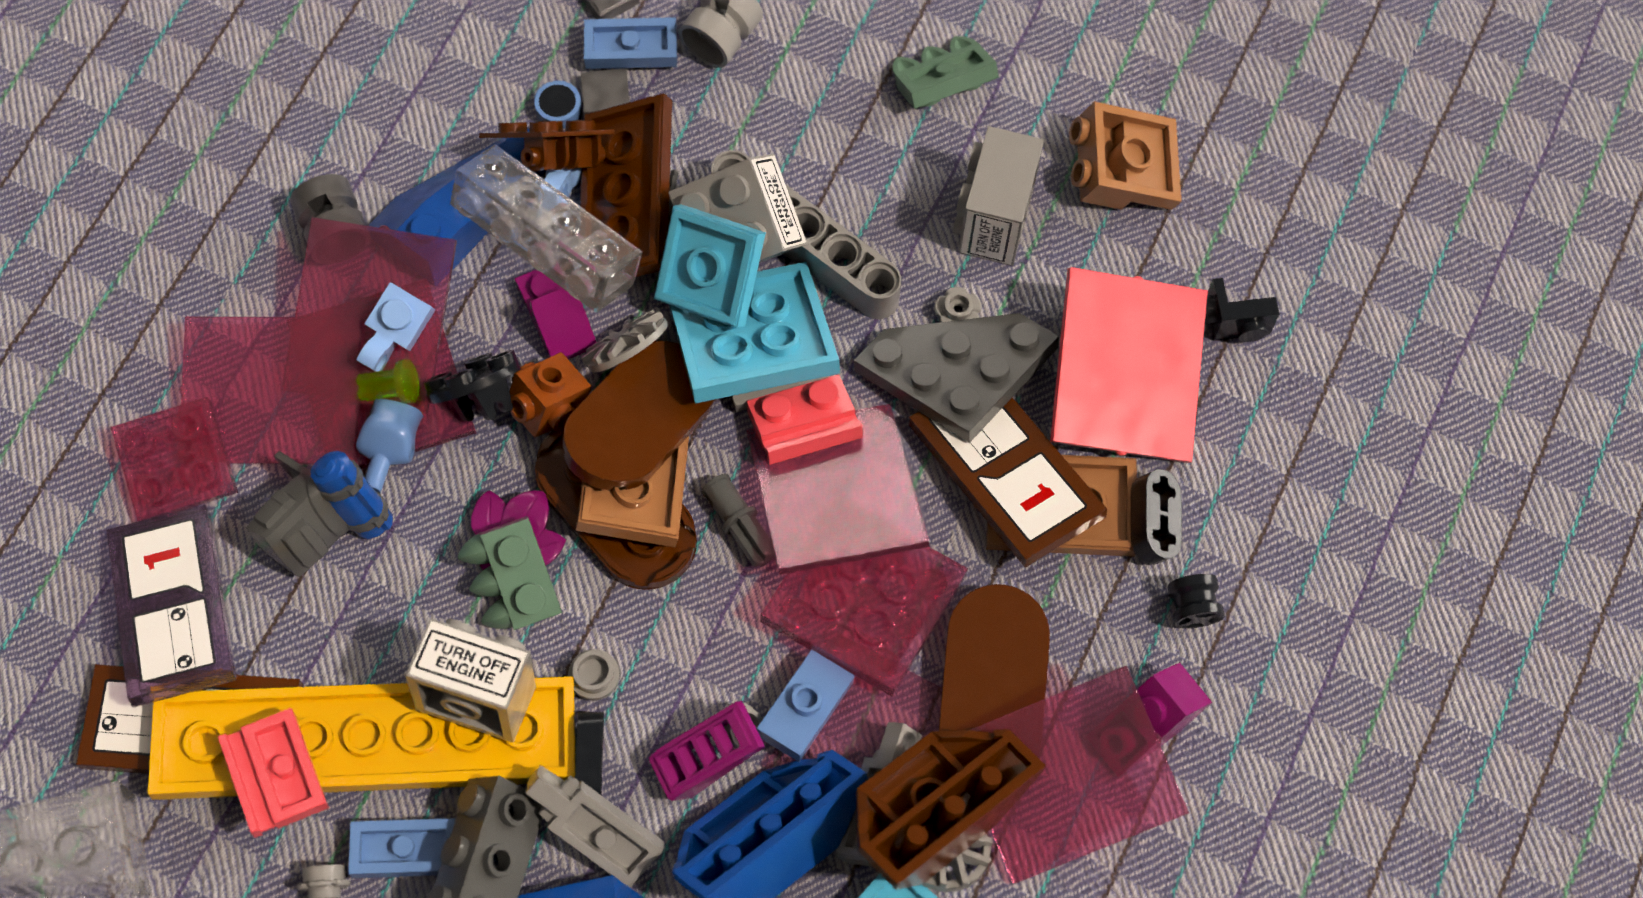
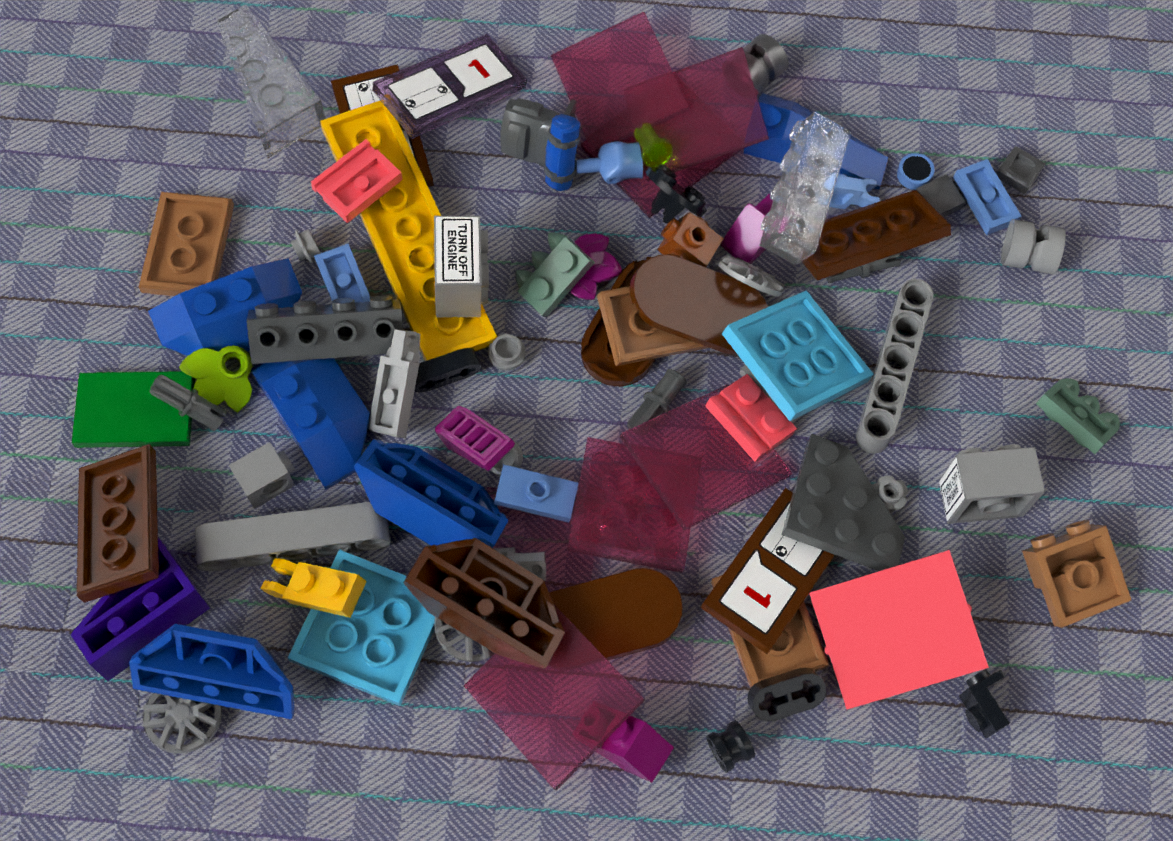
camera: 70 degrees right, 0 degrees up
clear pink tile [110,397,238,523] -> none
light blue plate [356,282,436,374] -> none
reddish brown hinge [479,120,614,171] -> none
medium azure tile [654,204,766,328] -> none
light grey brick [668,153,808,263] -> none

